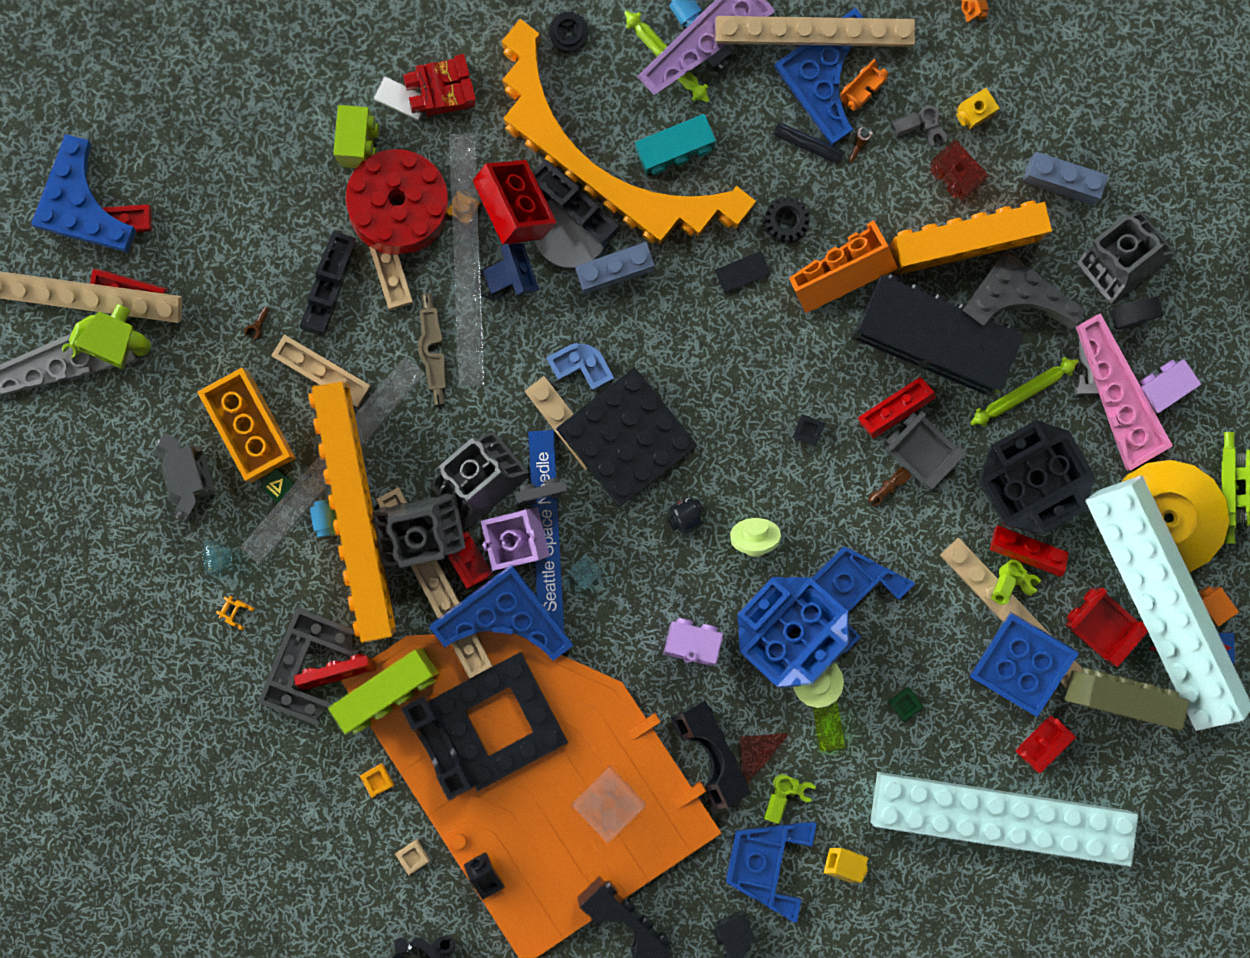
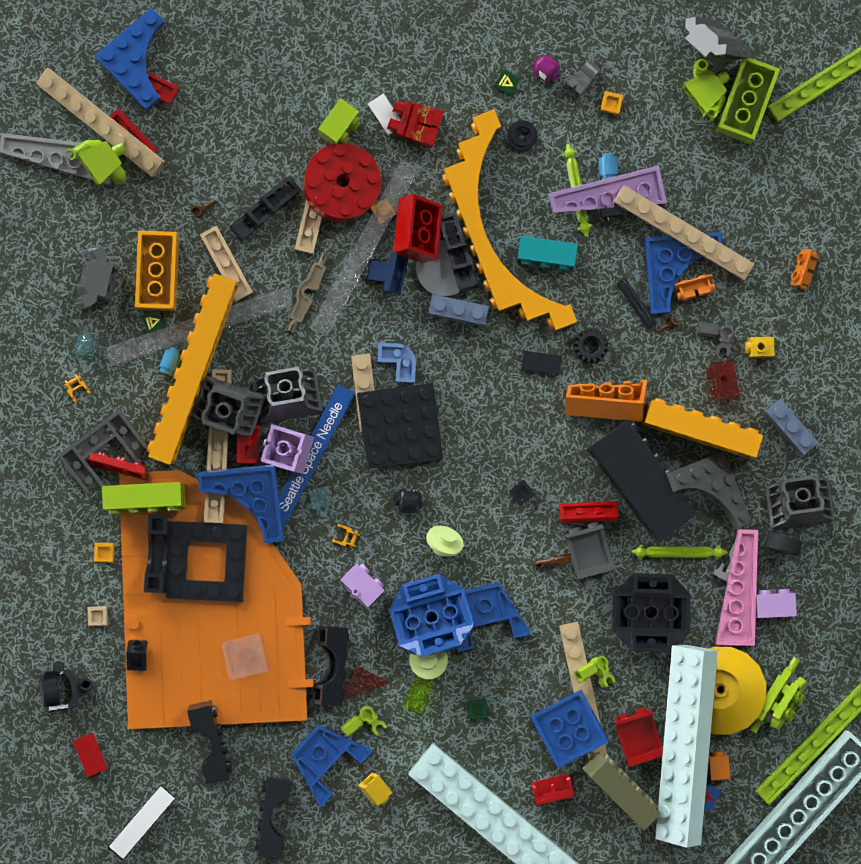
camera: 20 degrees right, 0 degrees up
dark grey plate [514,477,568,505] -> none
red plate [990,525,1069,577] -> none
none -> light orange piece [332,524,360,548]

